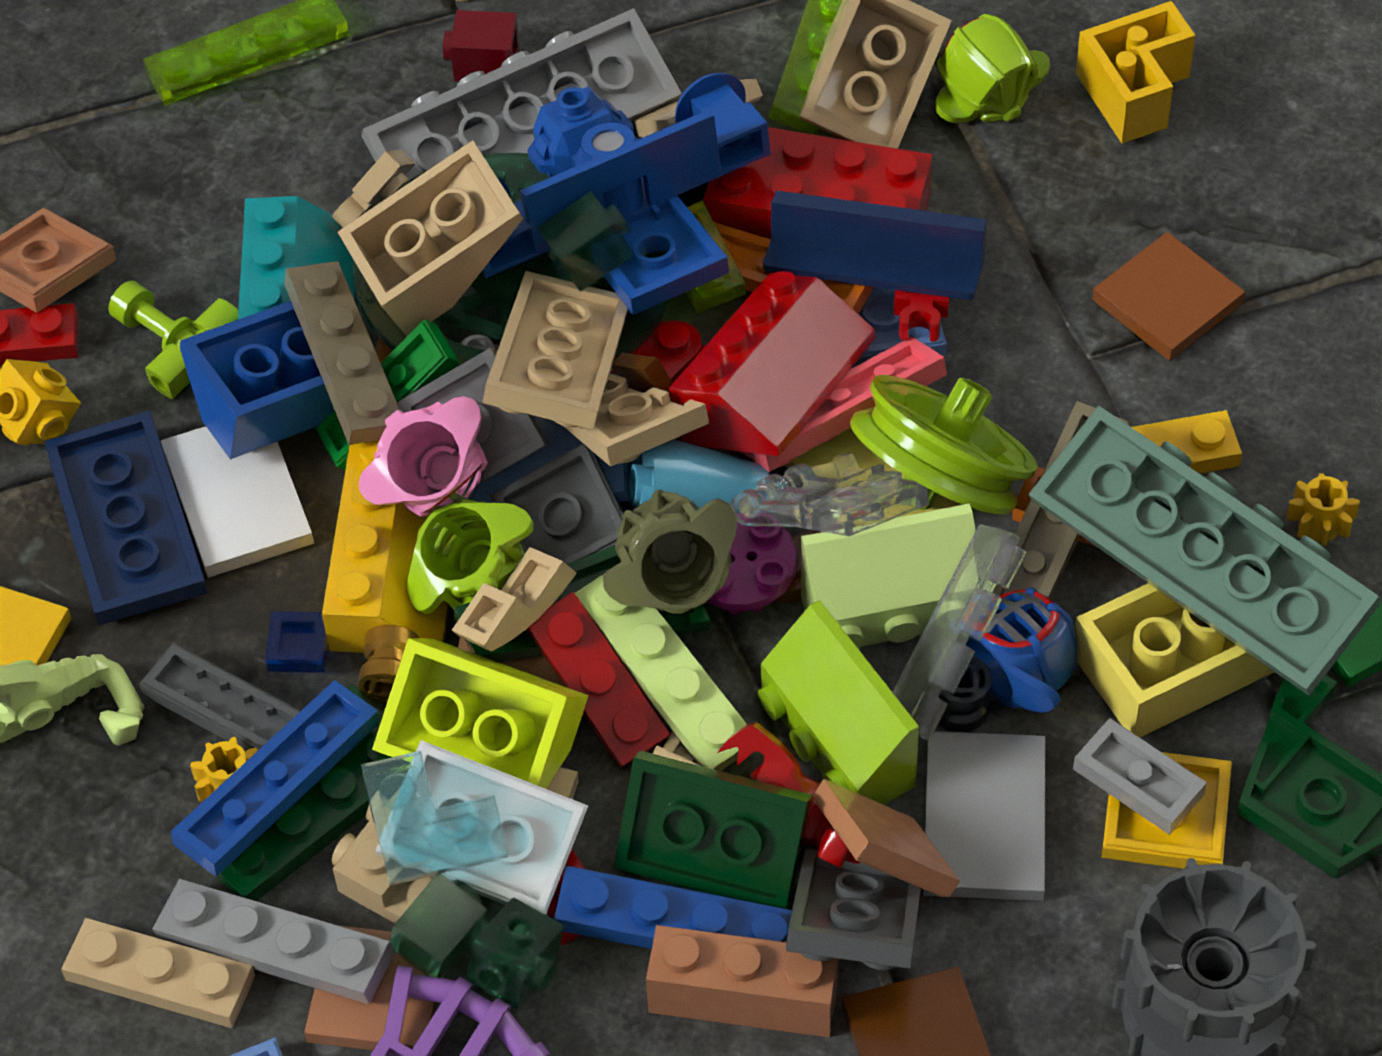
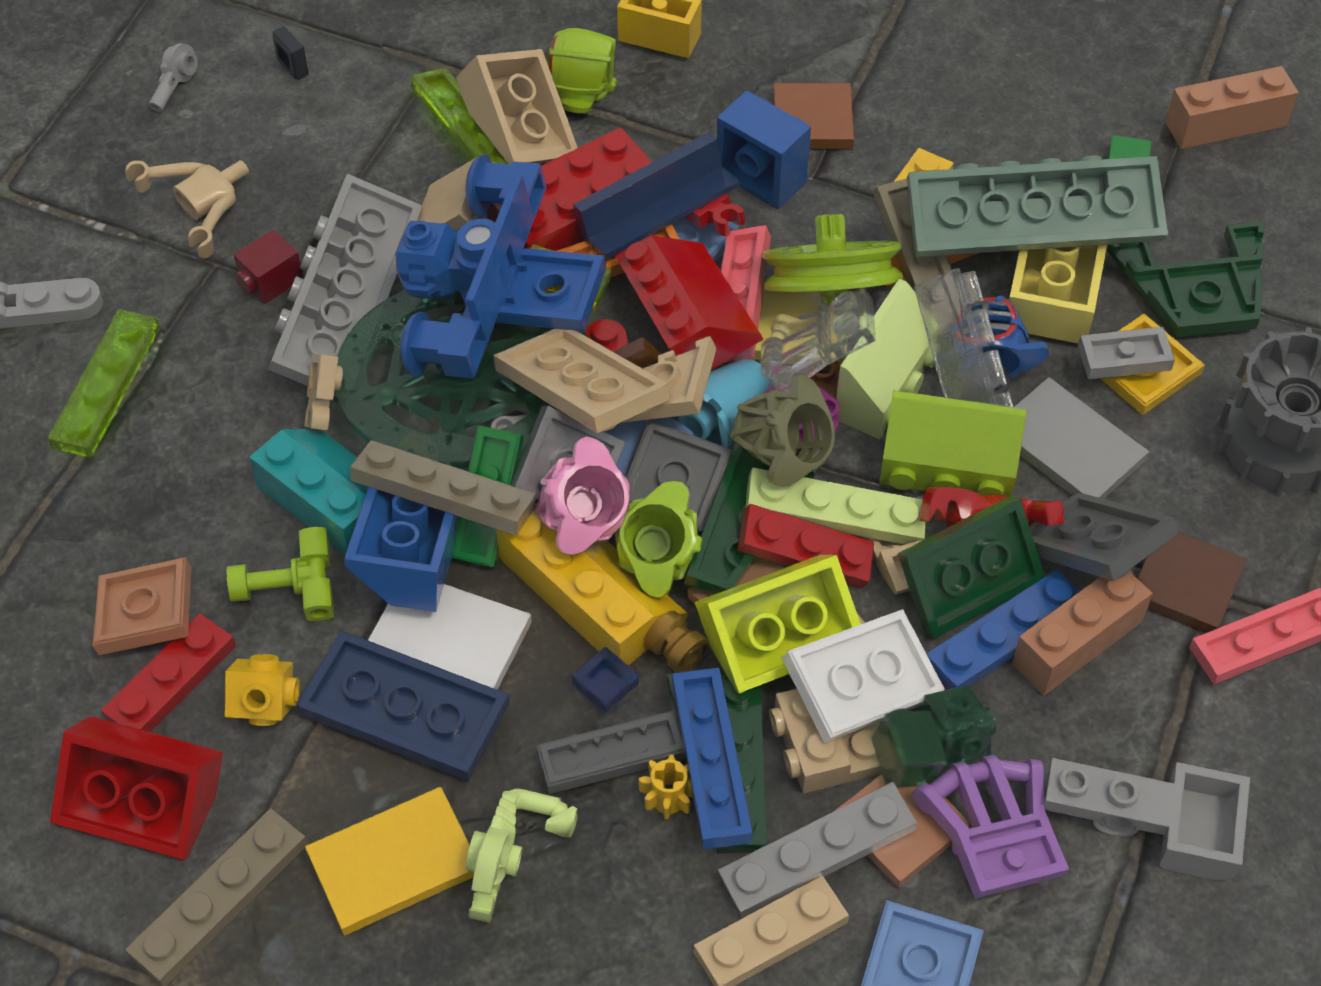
camera: 50 degrees left, 0 degrees up
tan slope [338,140,524,336] -> none
clear light blue plate [361,751,509,886] -> none
tan slope [452,547,576,652] -> none
brick [537,191,634,292] -> none
nougat tile [812,779,960,898] -> none
yellow gear [1286,473,1360,546] -> none
none -> blue brick [717,90,811,209]

